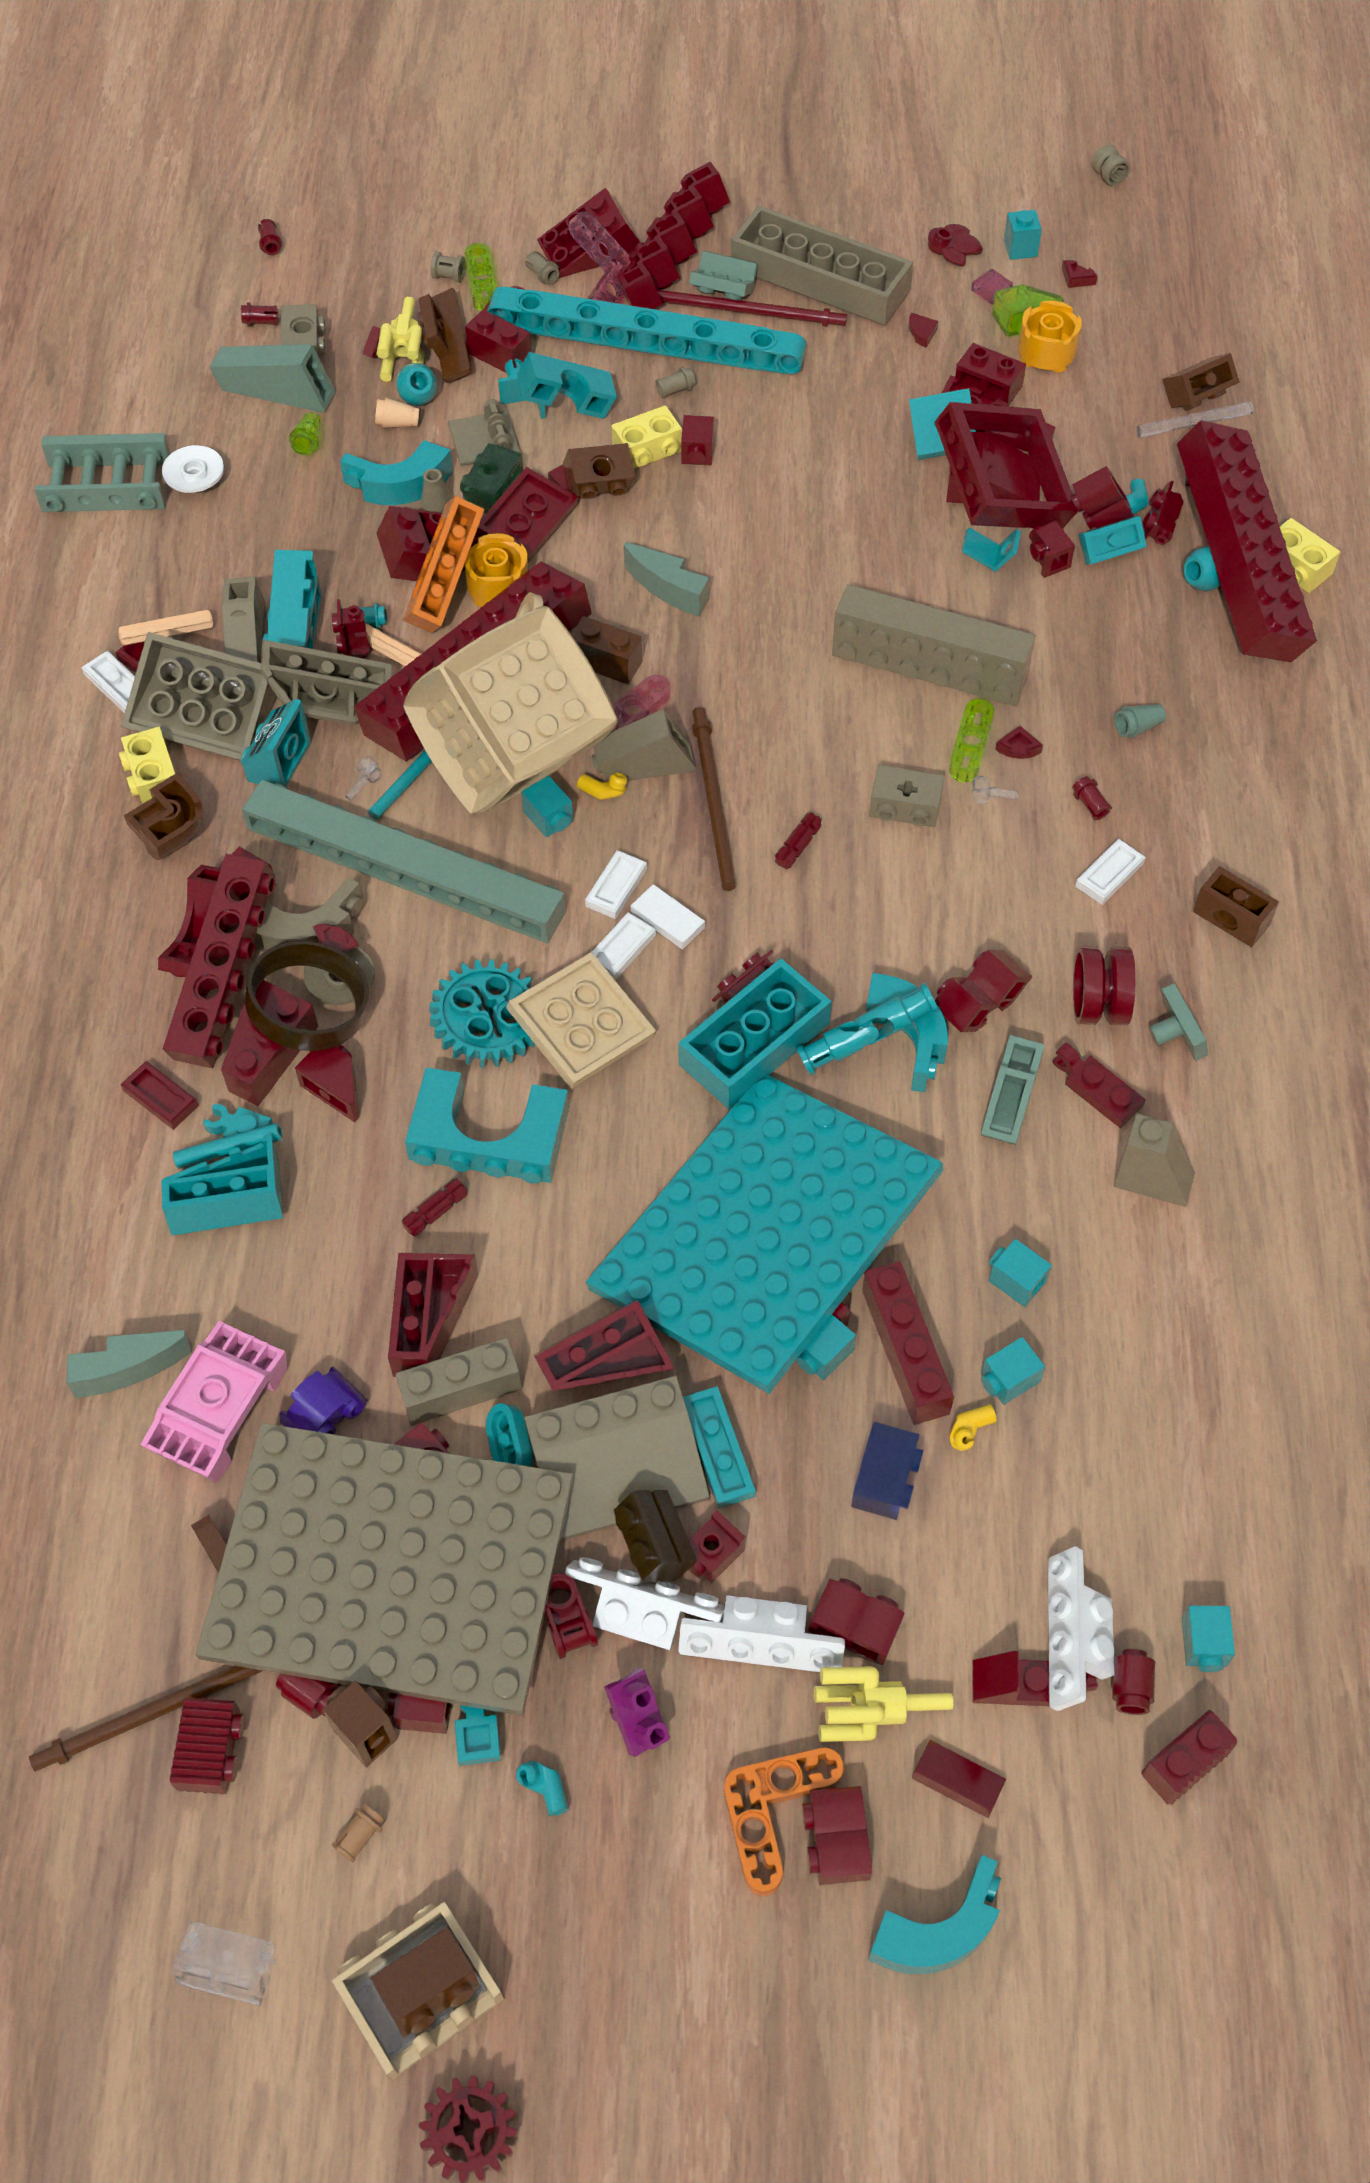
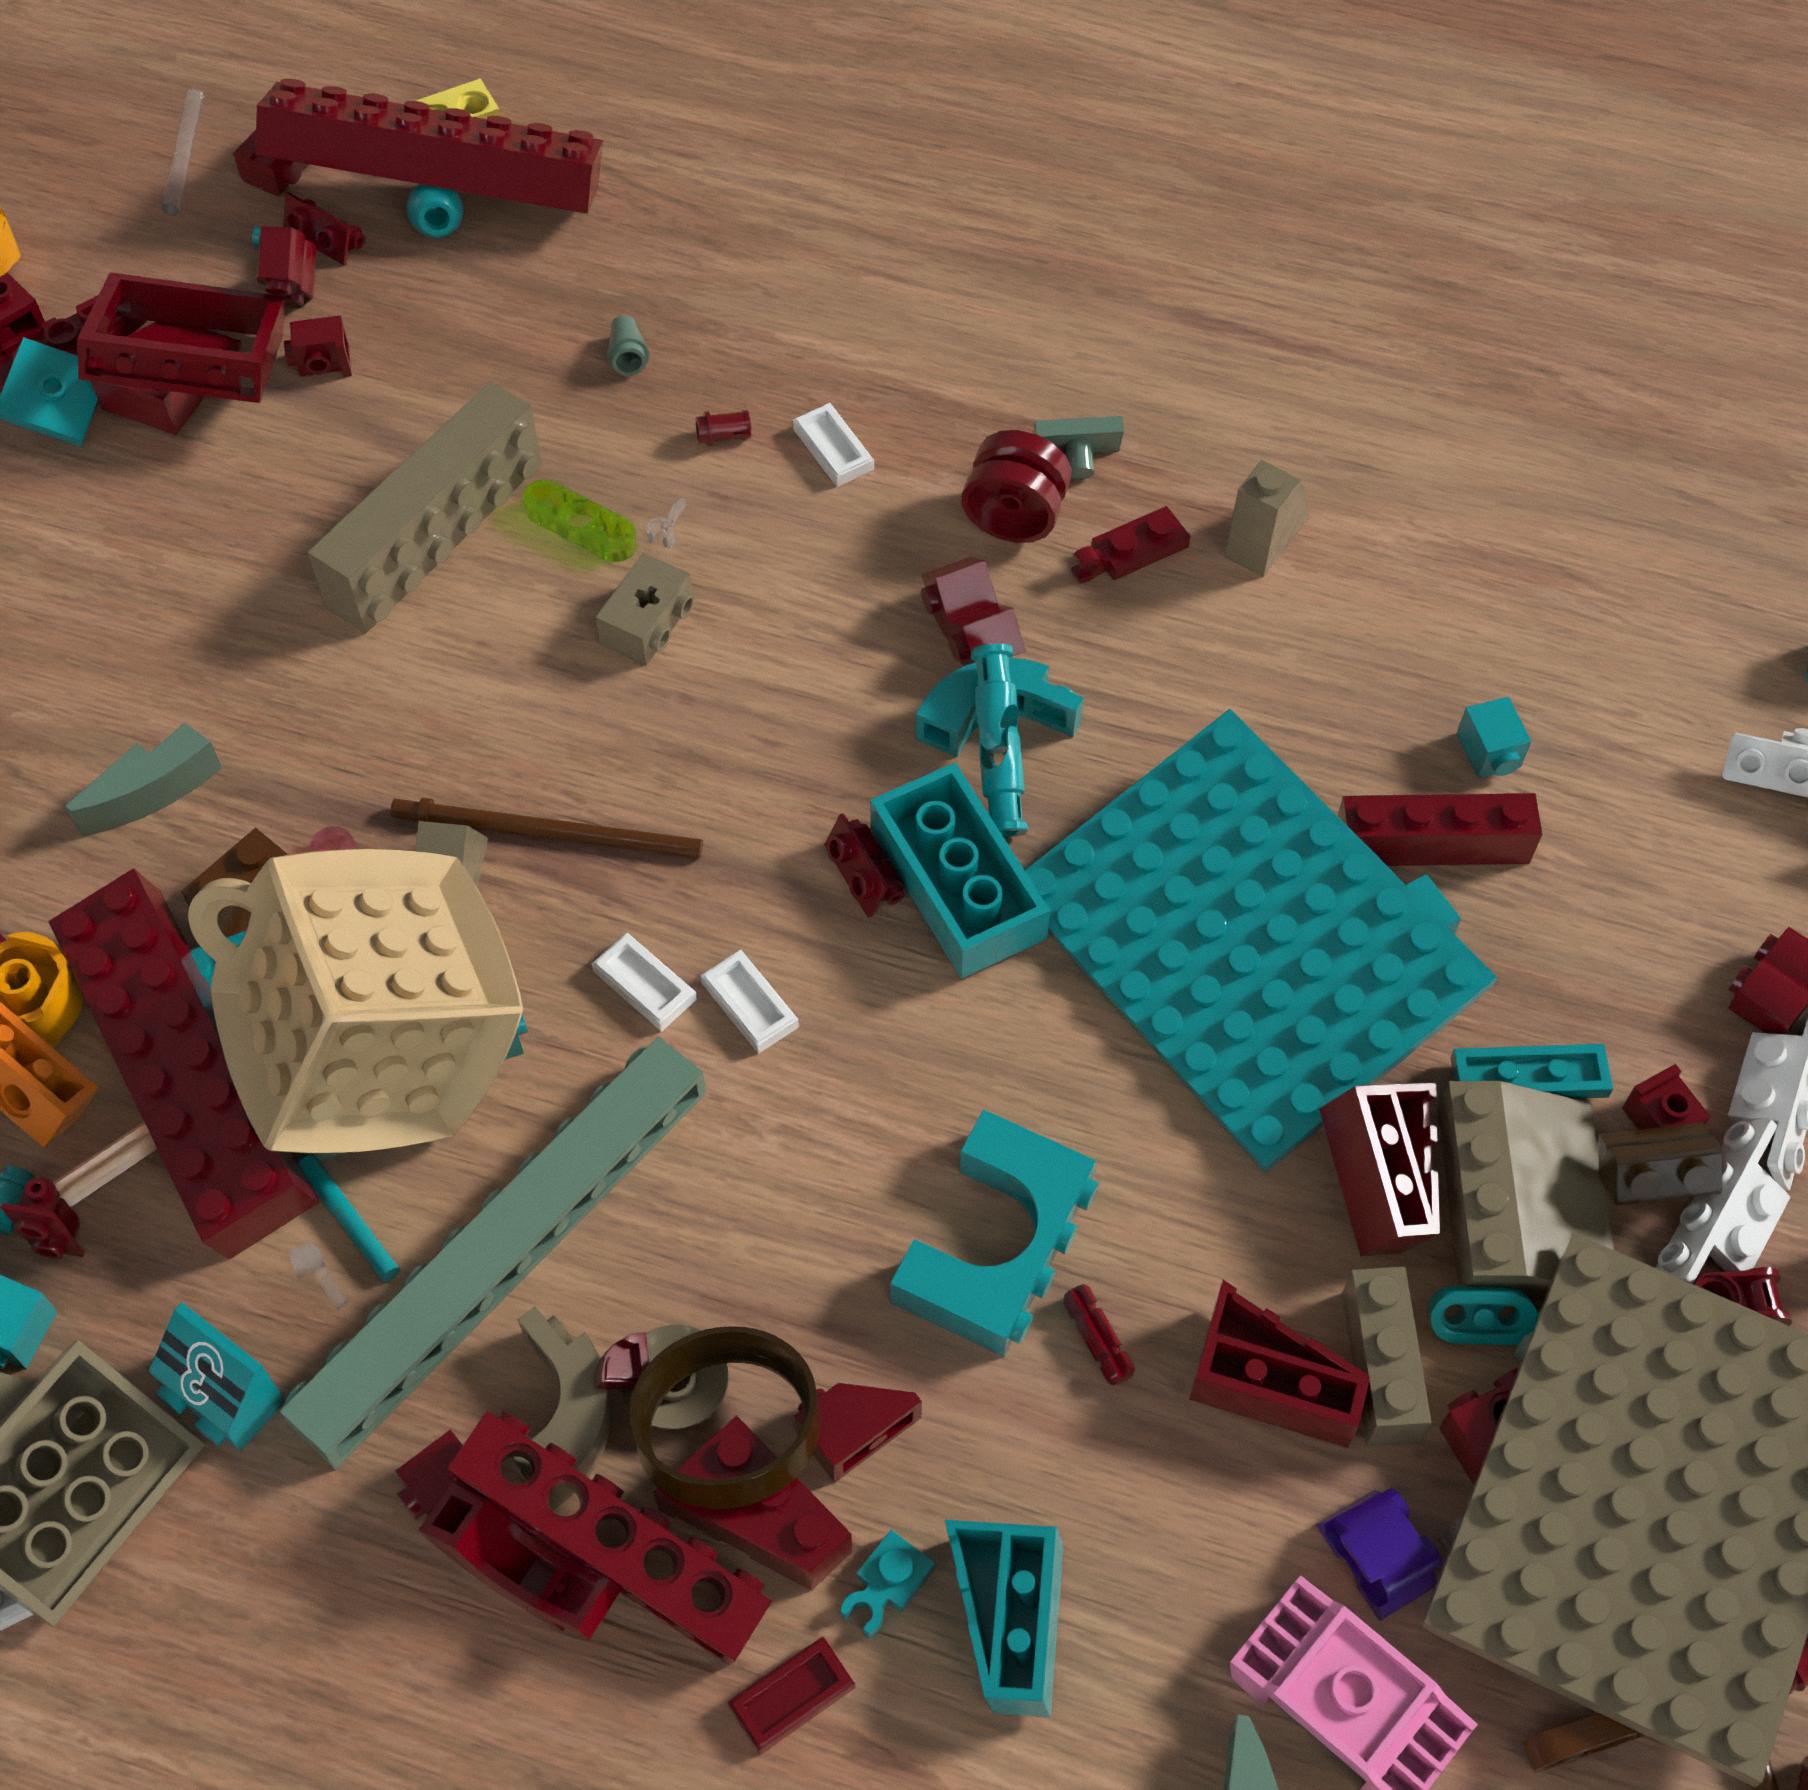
camera: 75 degrees left, 0 degrees up
light yellow brick [118,726,175,804] -> none
reddish brown brick [124,772,202,861] -> none
teal piece [173,1122,283,1169] -> none
dark tan wedge [261,640,392,725] -> none
teal gear [429,959,535,1068] -> none
tan plate [506,952,656,1089] -> none
white tile [631,884,705,950] -> none
dark red axle [775,812,822,869] -> none
clear blue brick [851,1422,924,1520] -> none
yellow arm [949,1404,997,1451] -> none
teal bracket [962,528,1021,572] -> none
sand green slope [981,1035,1045,1145] -> none
teal brick [989,1239,1052,1307] -> none
dark red tile [995,726,1043,759] -> none
teal plate [1079,516,1147,565] -> none
reddish brown brick [1163,353,1240,410] -> none
reddish brown brick [1193,866,1279,947] -> none

